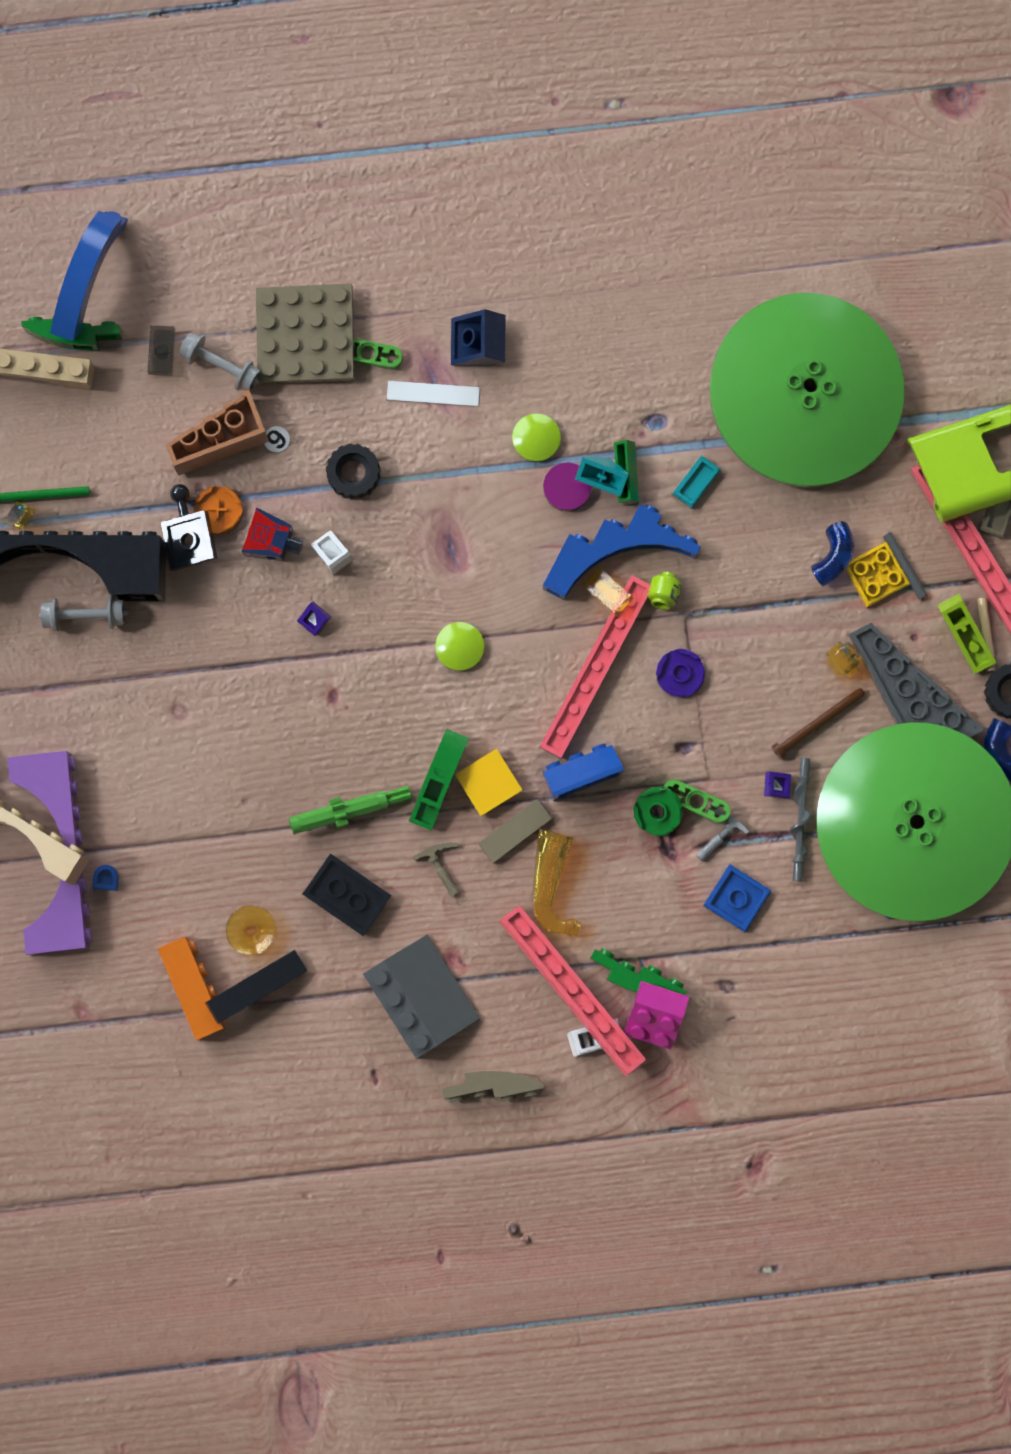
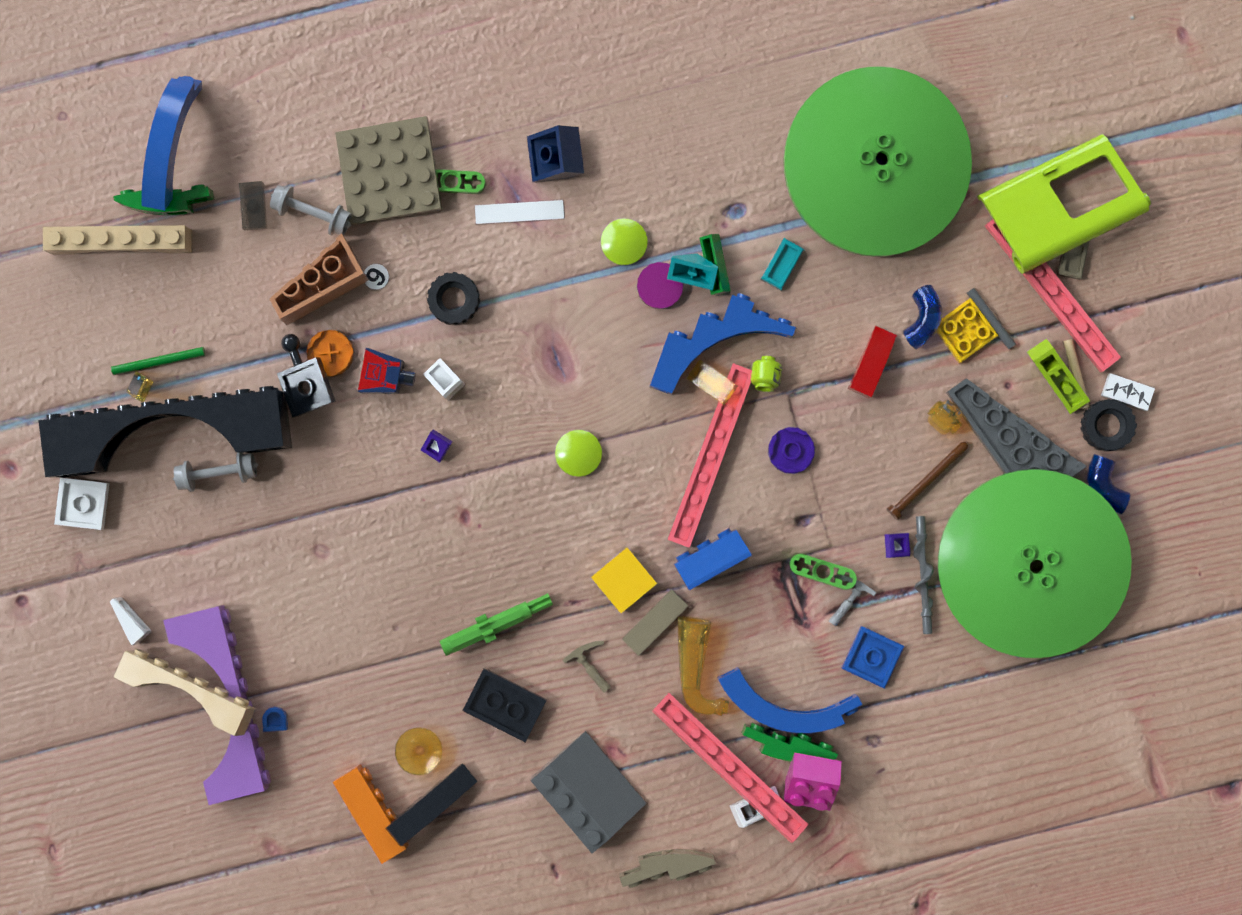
camera: 10 degrees left, 5 degrees up
green slope [409,729,469,831] -> none
green tile [633,786,683,836] -> none
none -> blue arch [717,667,862,733]
none -> red slope [848,325,897,398]

